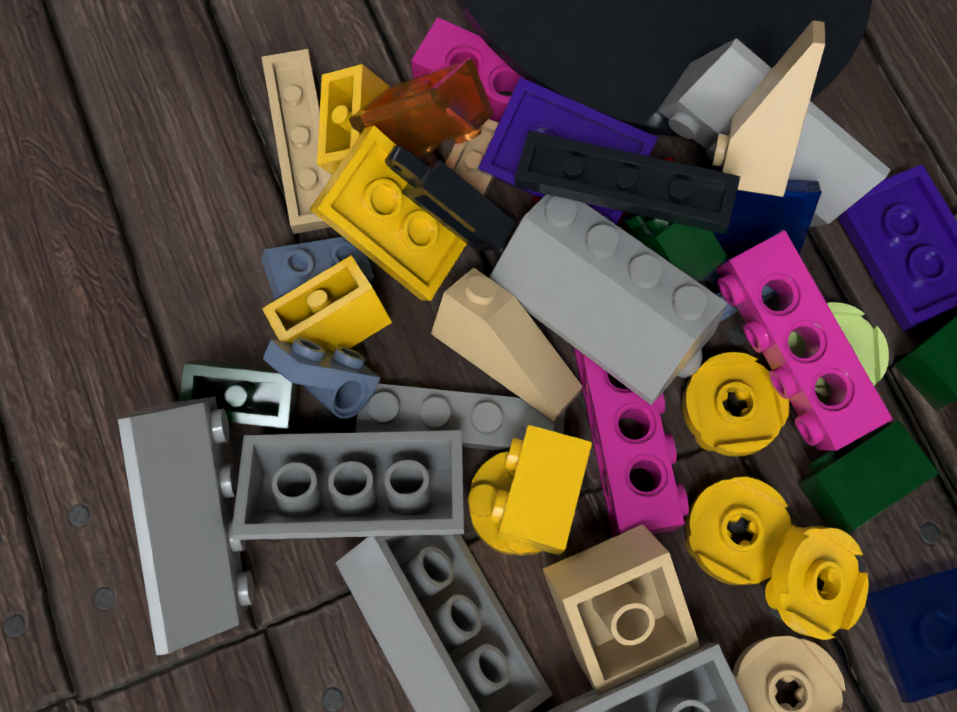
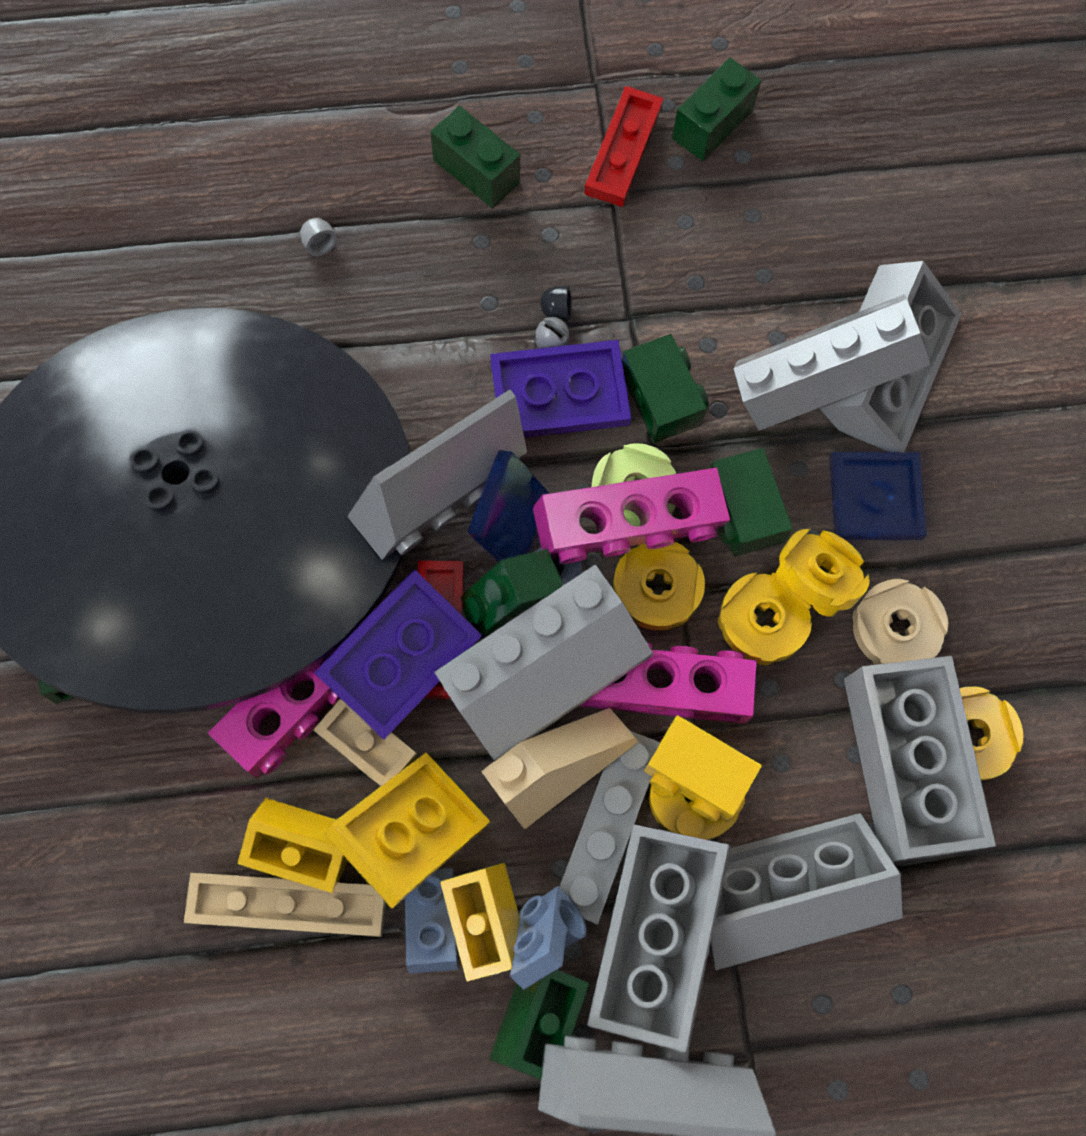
camera: 75 degrees left, 0 degrees up
clear orange slope [349,58,494,156] -> none
black piece [385,146,517,262] -> none
black fence [514,131,741,234] -> none
tan brick [542,525,701,695] -> none
tan slope [712,21,825,197] -> none

